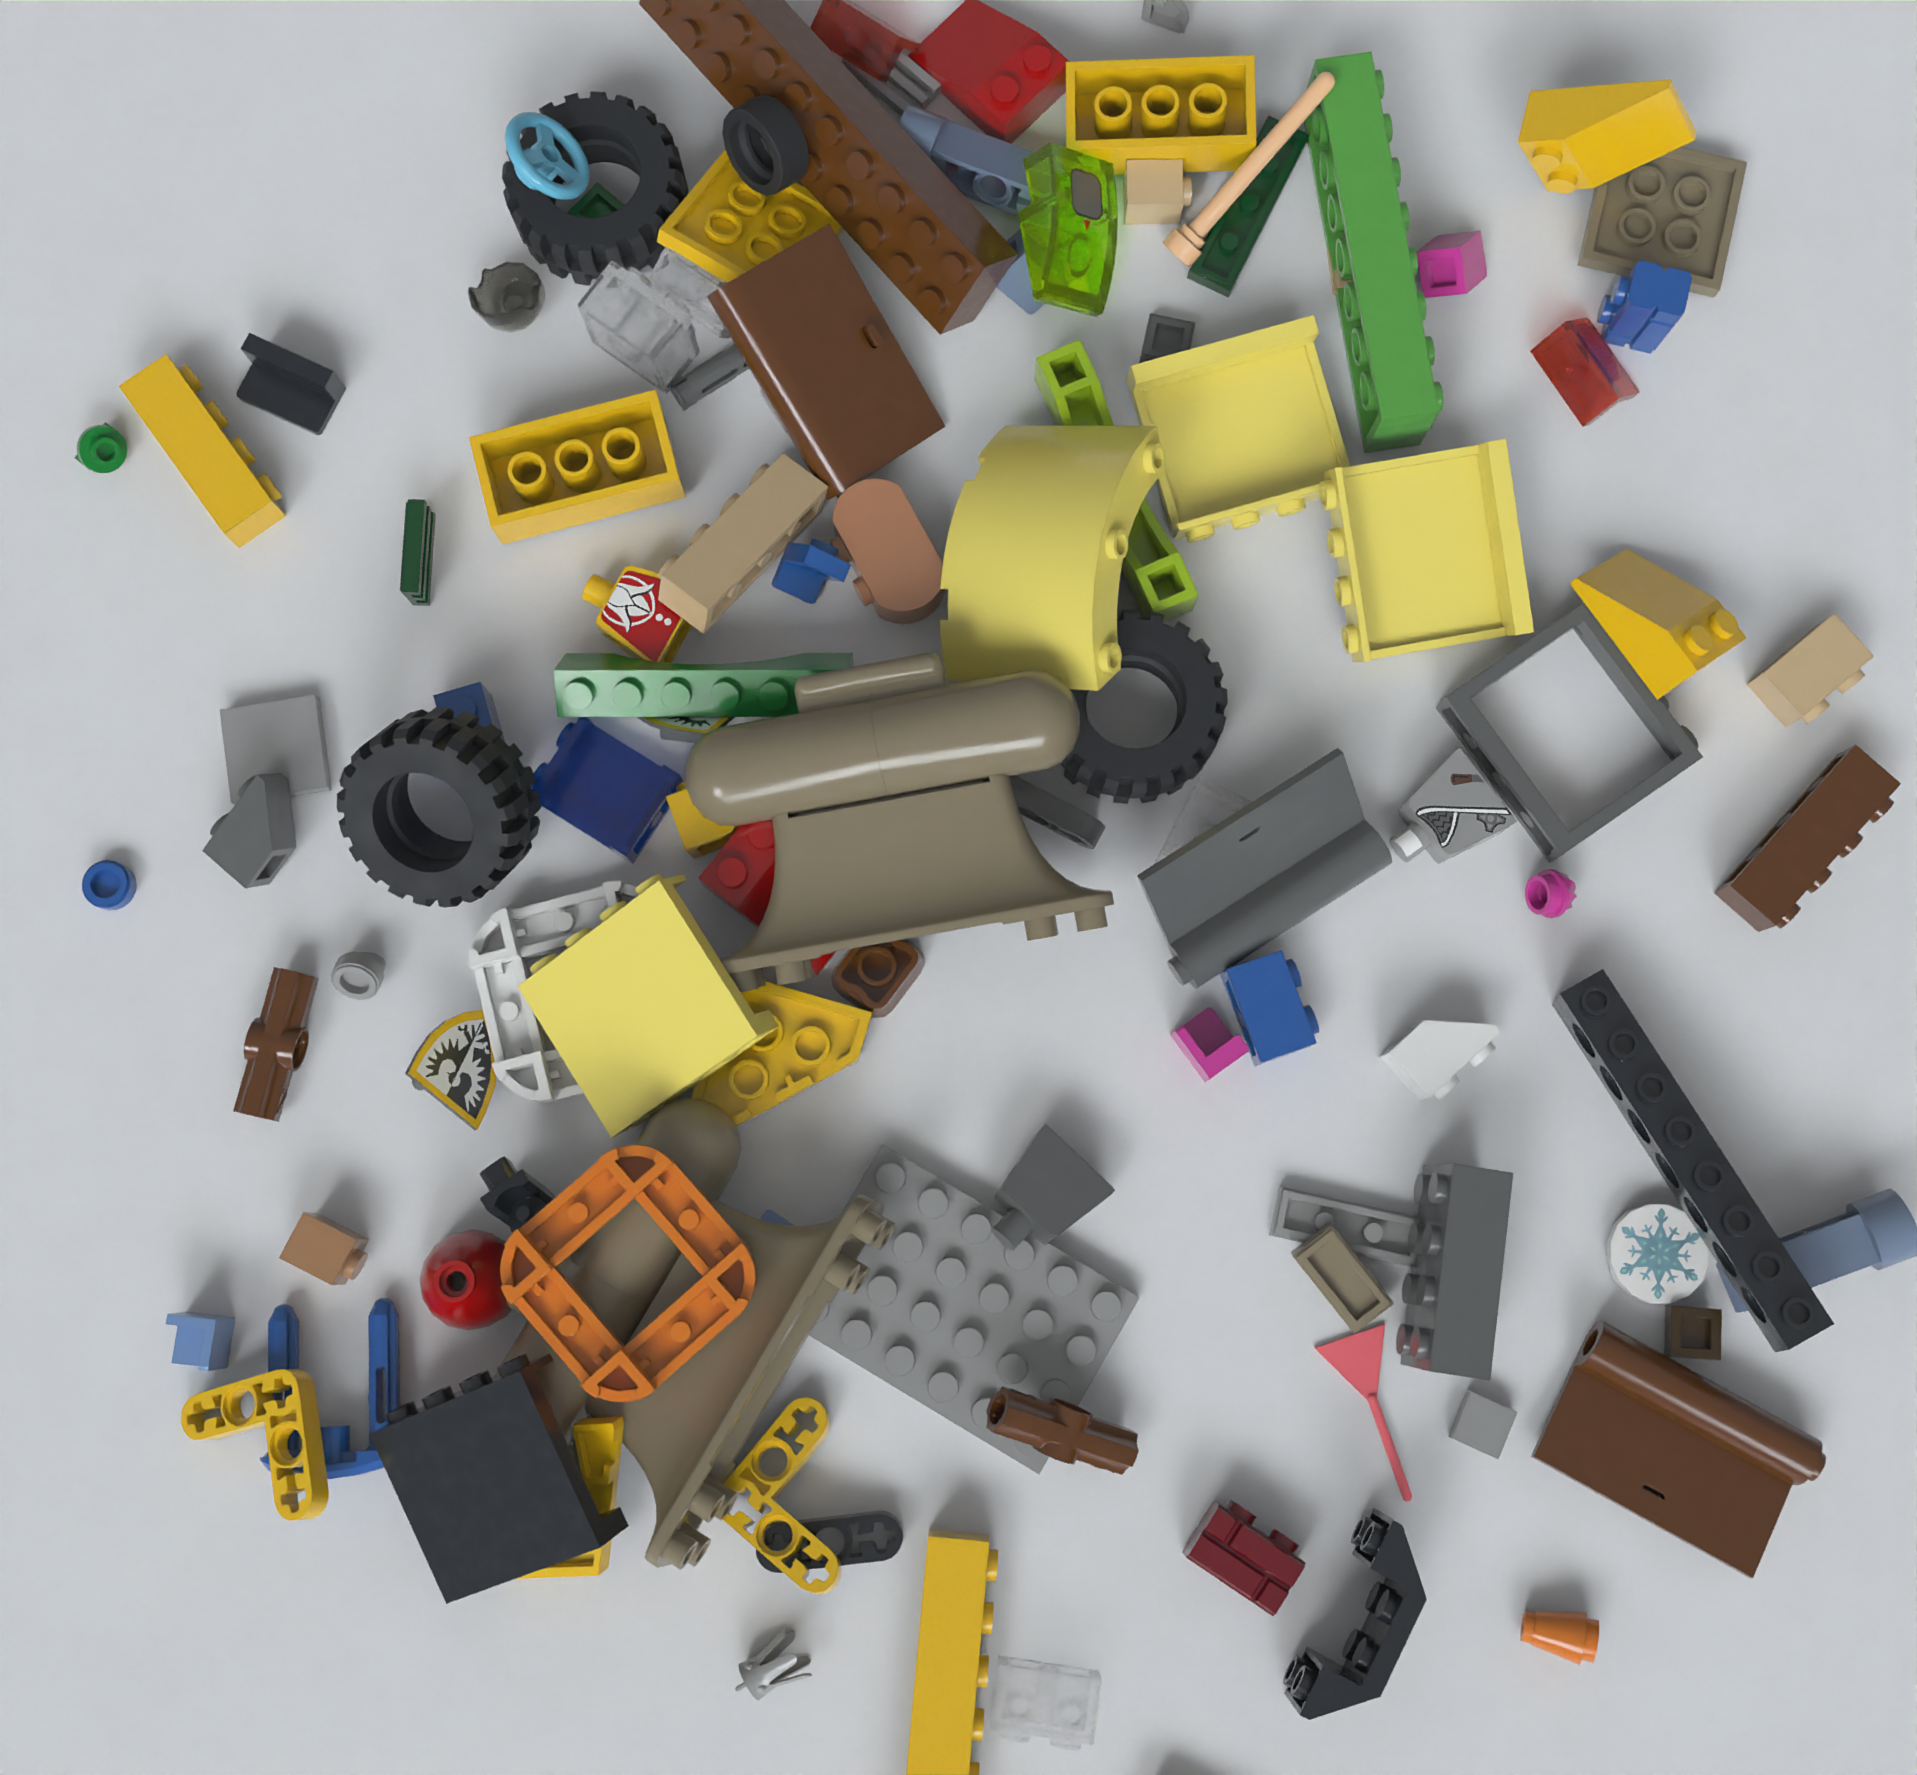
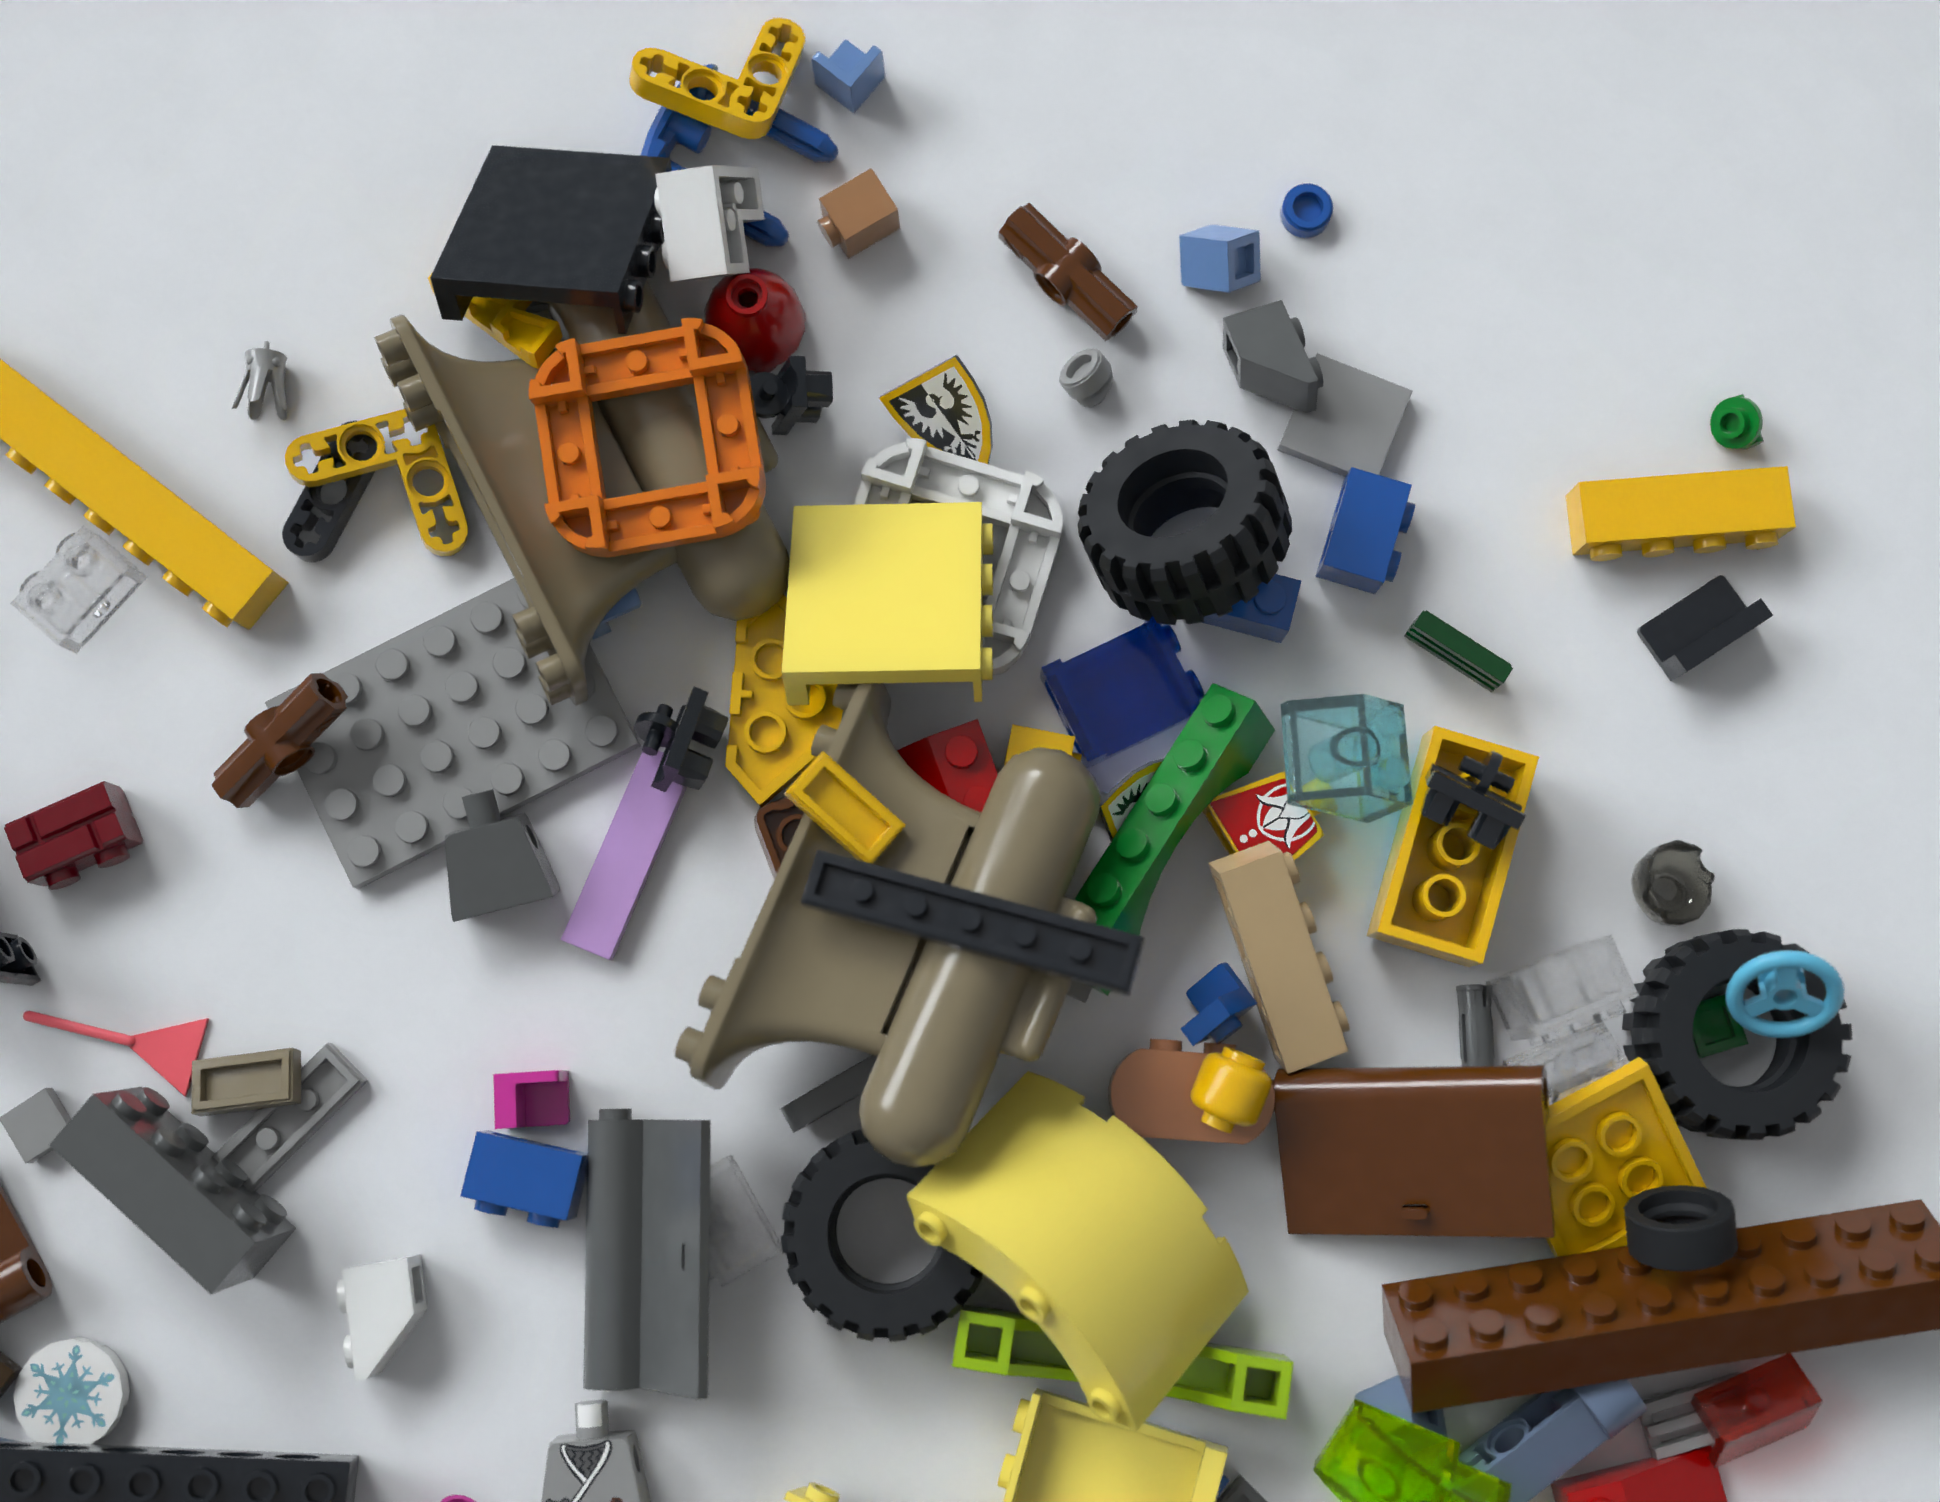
camera: 125 degrees right, 0 degrees up
none -> lavender tile [561,751,687,961]
none -> black hips [634,686,729,792]
none -> white brick [654,165,765,282]
none -> yellow tile [784,751,906,864]
none -> black tile [800,849,1145,996]
none -> medium blue panel [1179,225,1261,293]
none -> yellow head [1190,1046,1272,1134]
none -> clear light blue slope [1280,694,1413,823]
none -> blue brick [1315,467,1415,594]
none -> black hips [1421,751,1526,849]

